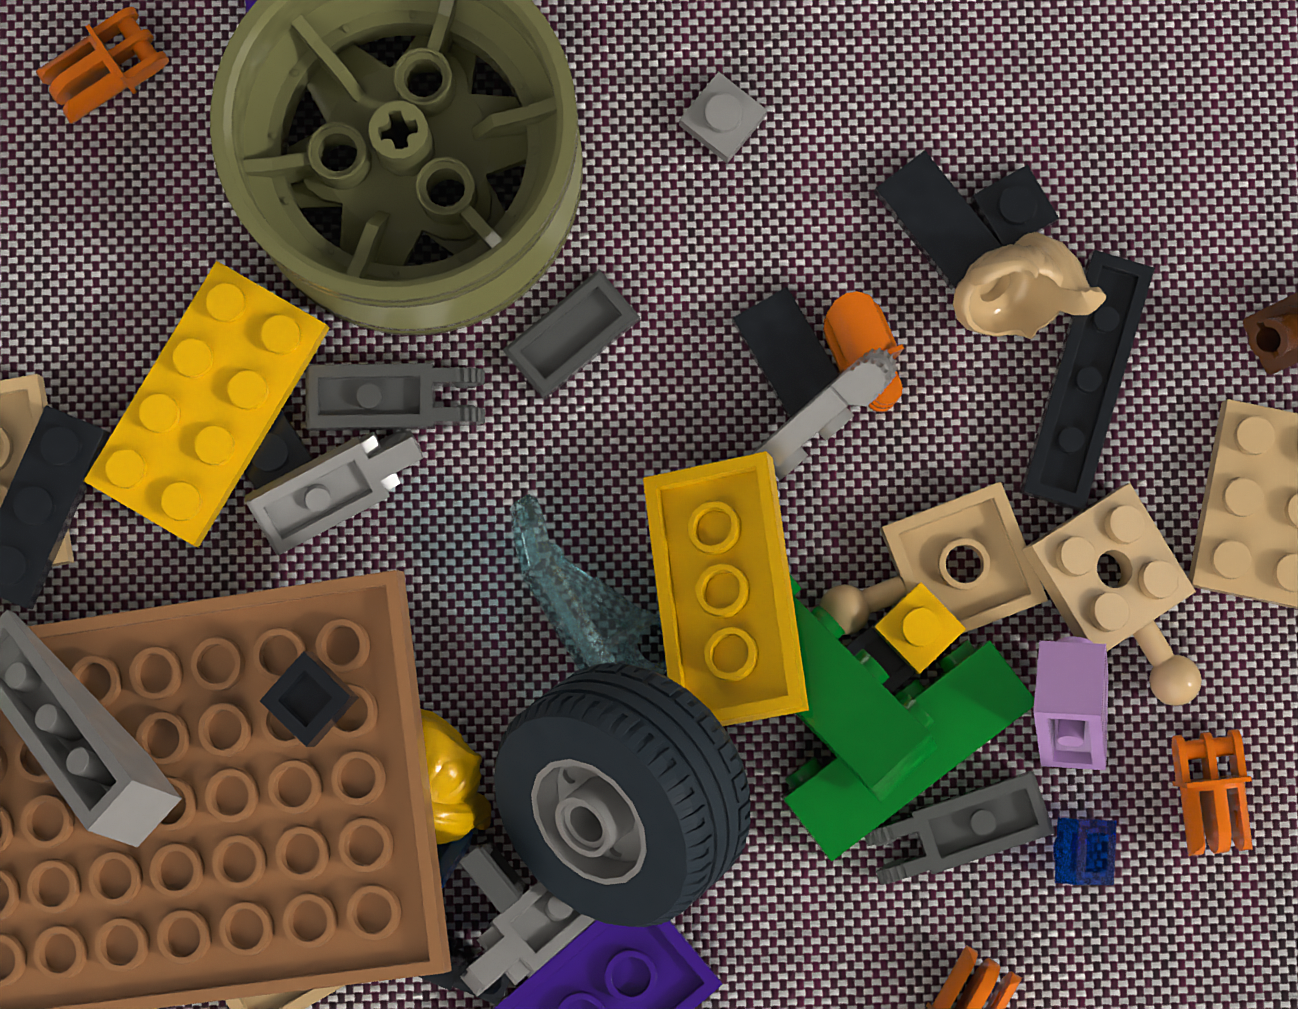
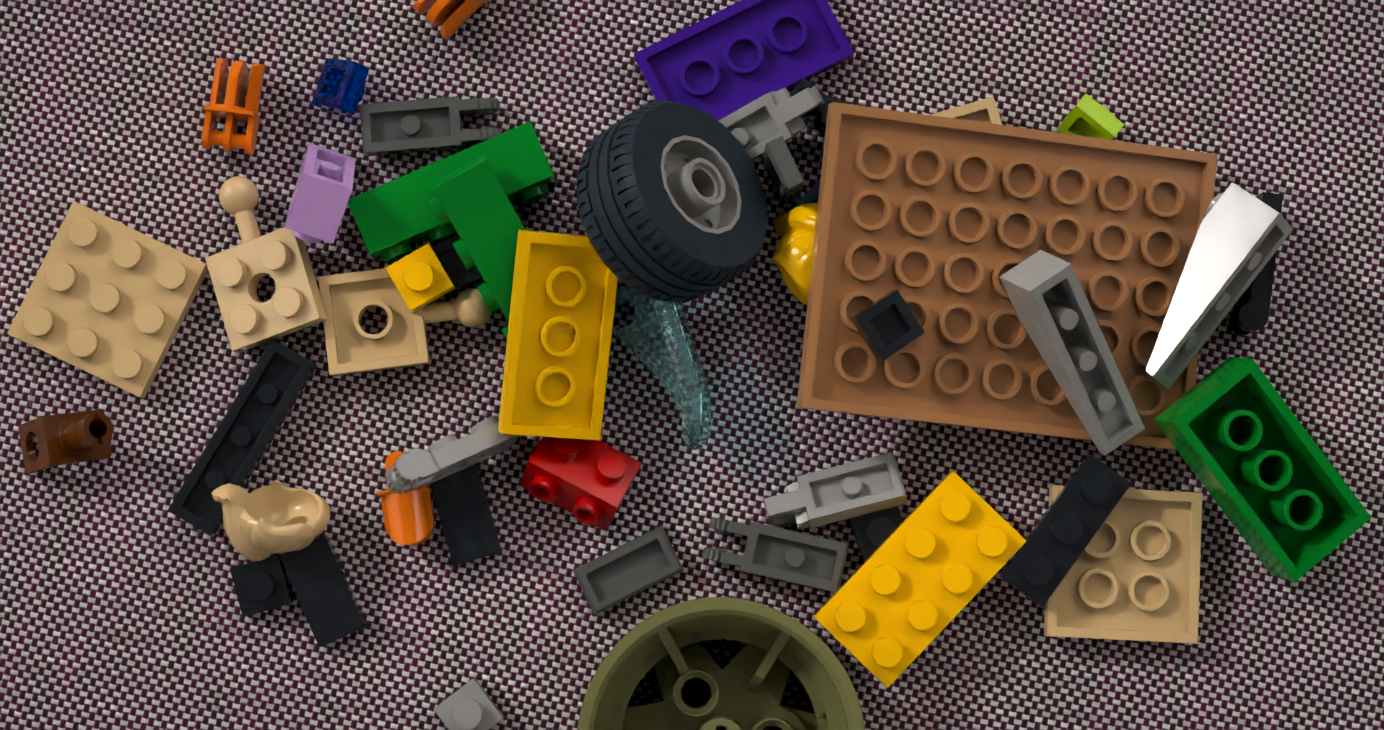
camera: 165 degrees left, 0 degrees up
none -> red bracket [520,437,642,530]

